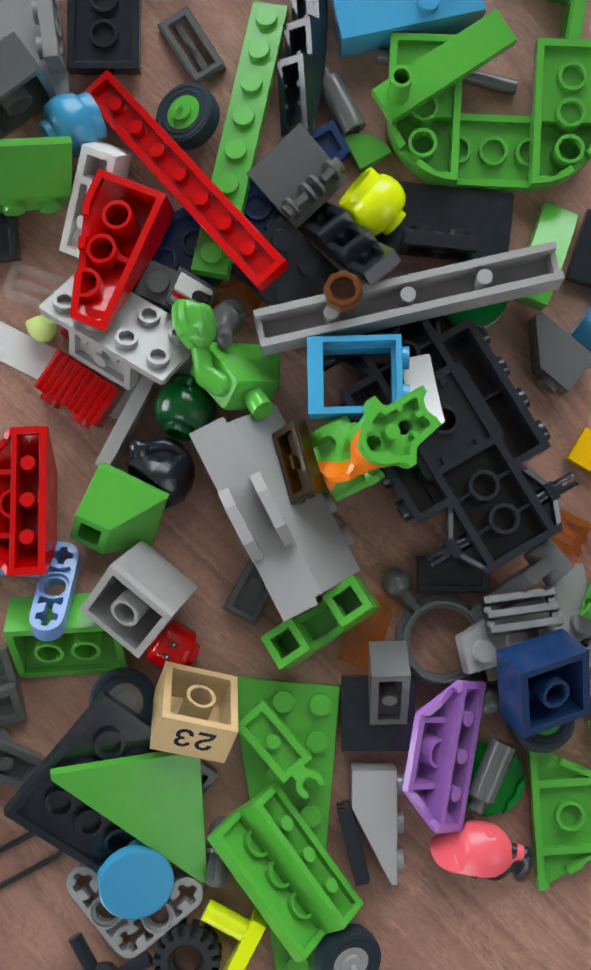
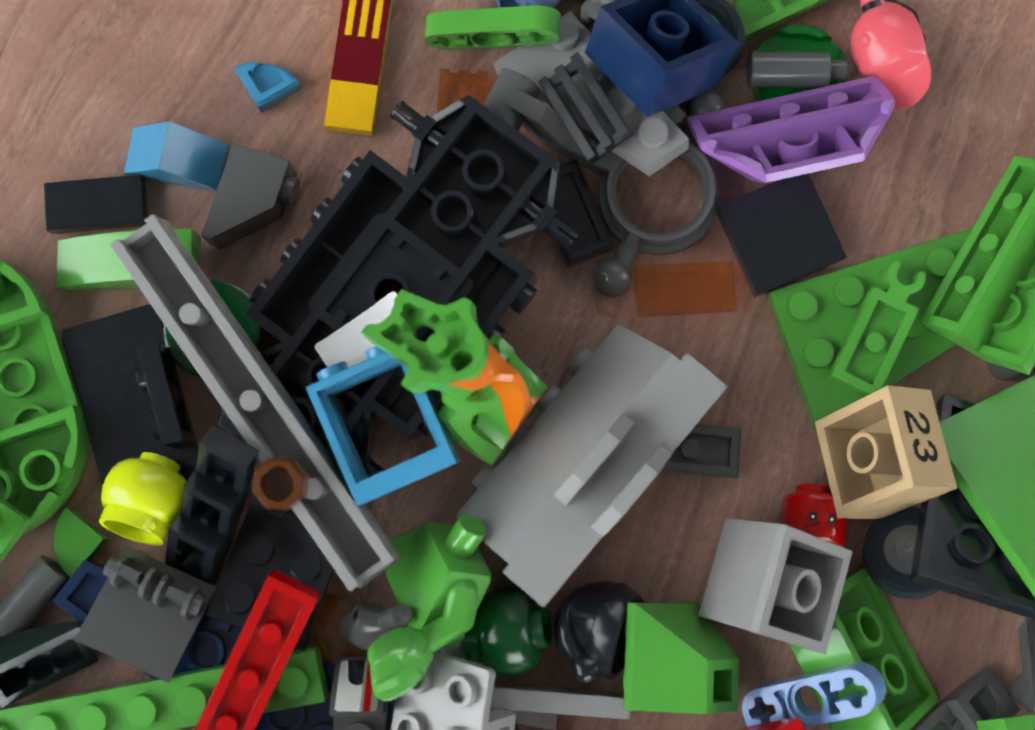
camera: 115 degrees left, 5 degrees down
bright green arch [260,575,382,670] -> none
dark brown tile [272,419,326,505] -> none
black tile [336,800,370,887] -> none
light grey slope [350,762,404,885] -> none
dark grey slope [368,640,411,725] -> none

